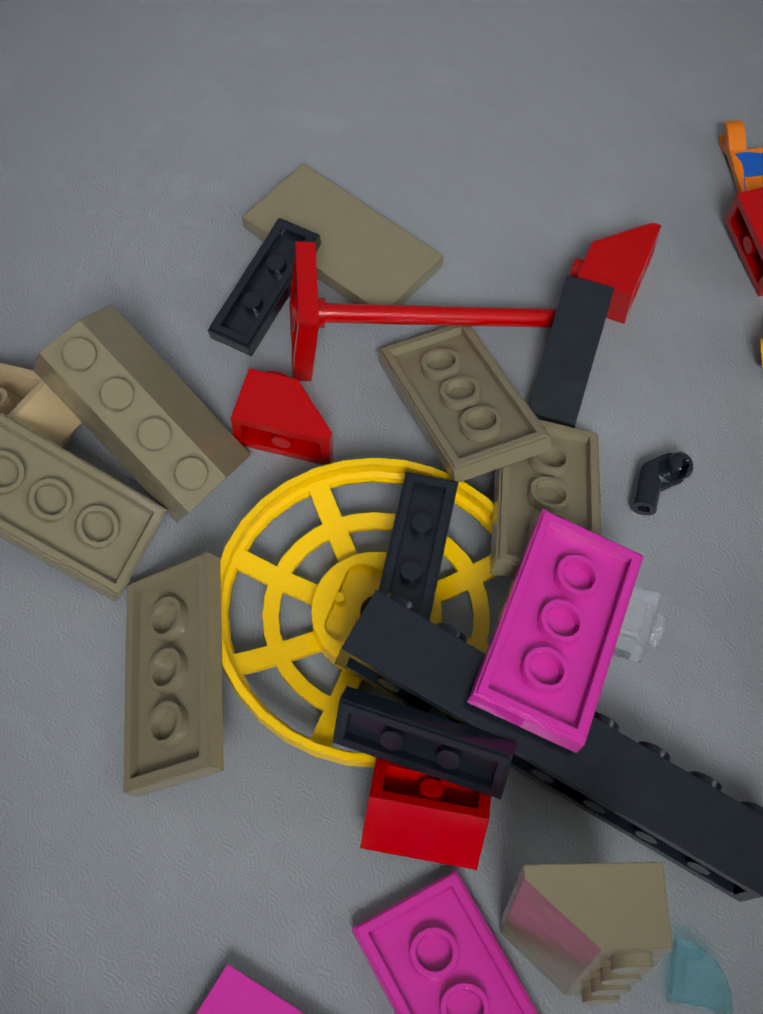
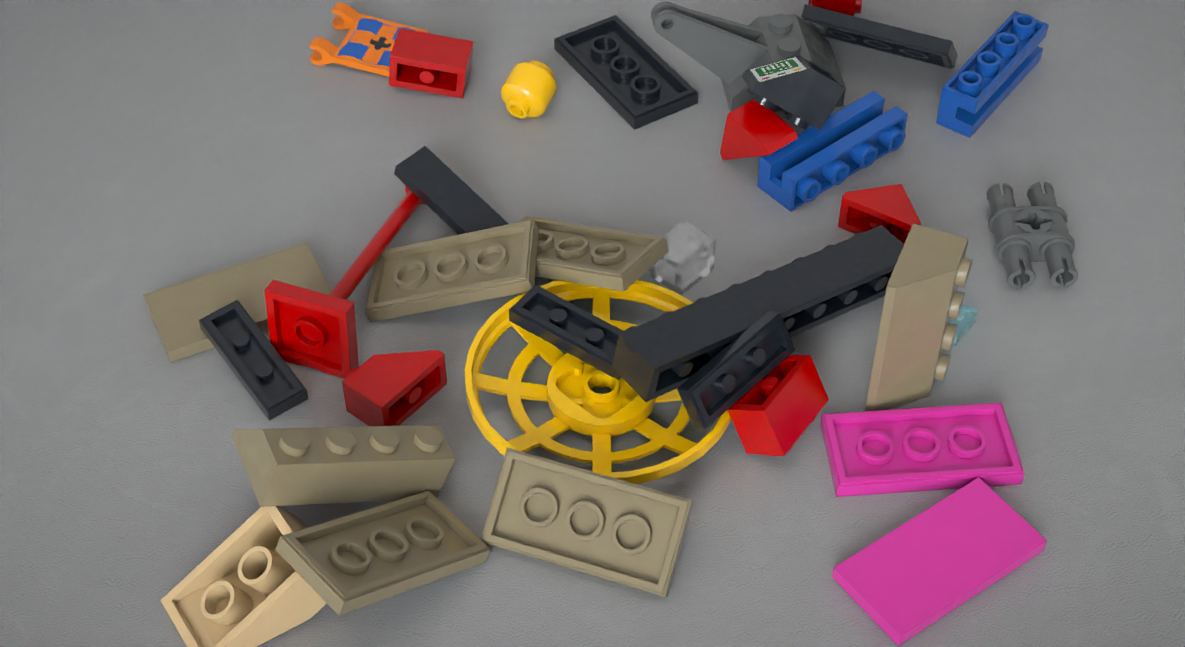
camera: 65 degrees left, 15 degrees down
dark pink tile [467,509,644,753] -> none
red slope [569,222,662,324] -> none
black arm [631,451,693,515] -> none

